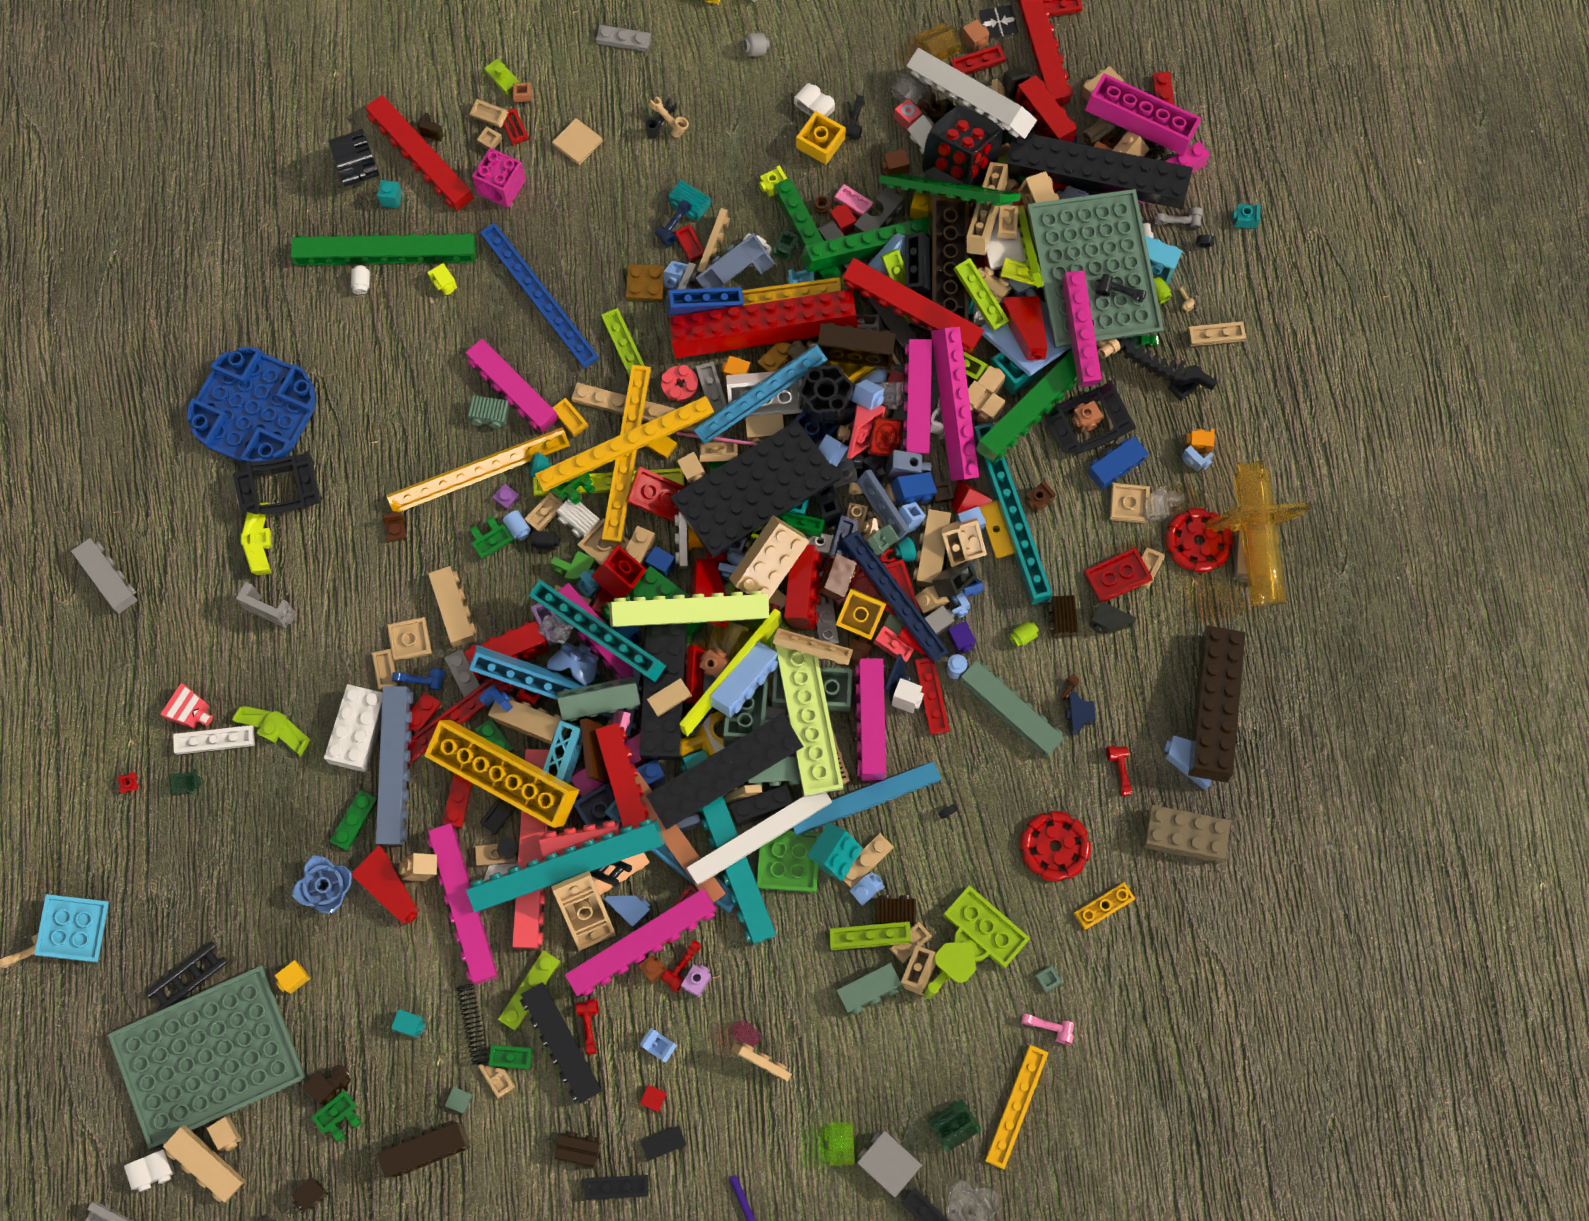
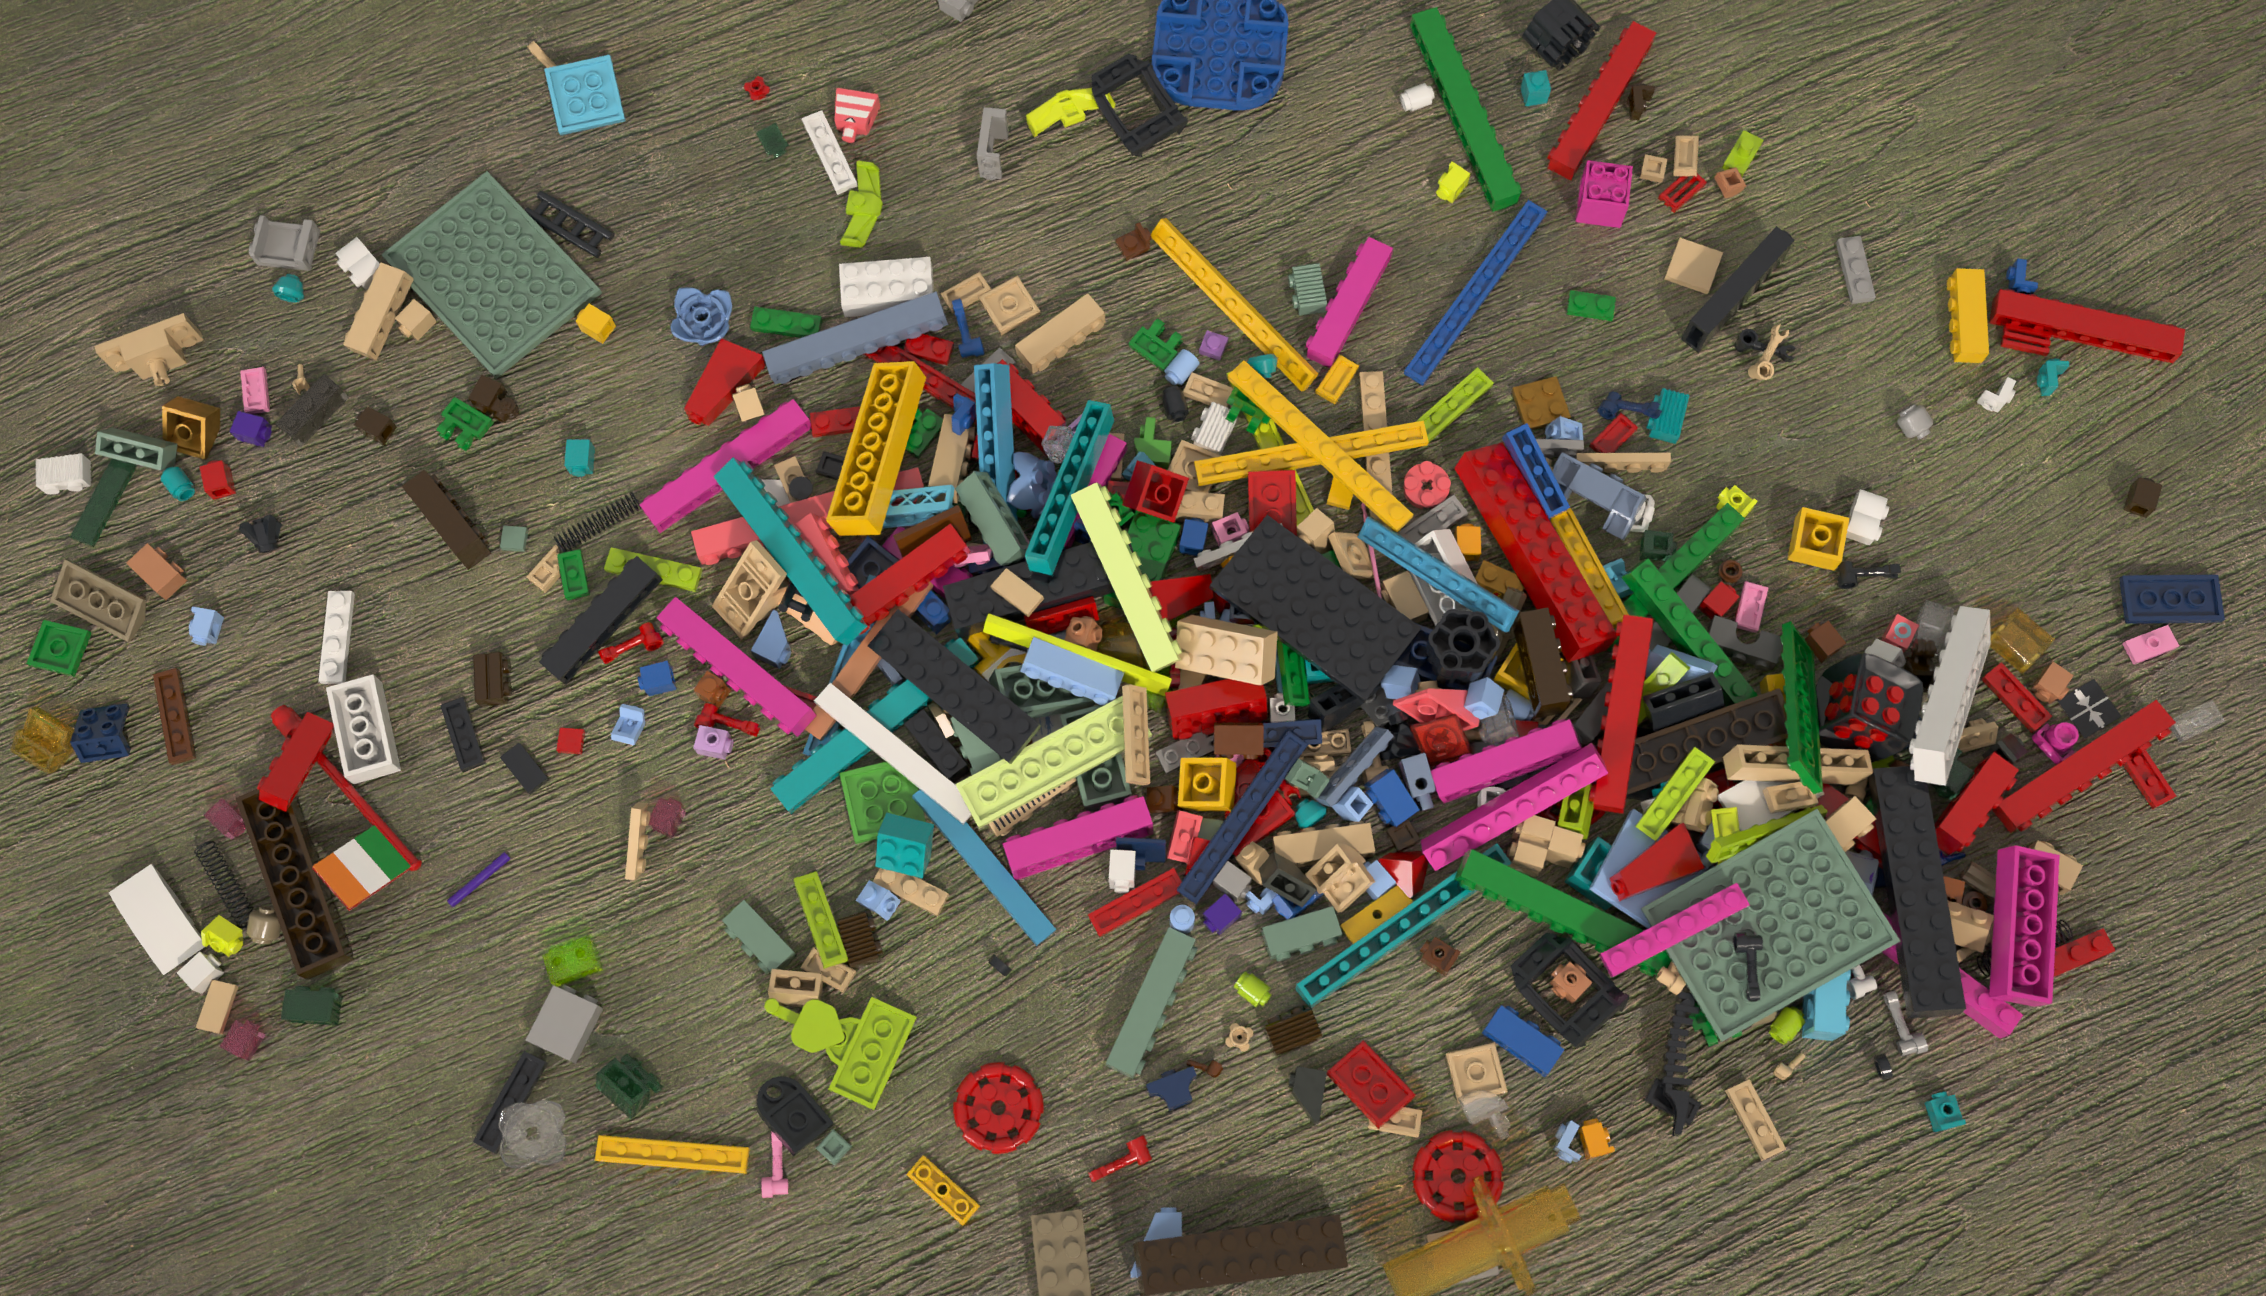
camera: 75 degrees right, 0 degrees up
none -> blue brick [638,661,677,696]
none -> black tile [756,1076,834,1157]
none -> bright pink brick [1211,512,1249,548]
none -> tan plate [1225,1023,1254,1052]
none -> sand green brick [1261,906,1342,962]
none -> green plate [1566,290,1616,321]
none -> black brick [1681,226,1795,353]
none -> dark pink piece [2032,722,2079,765]

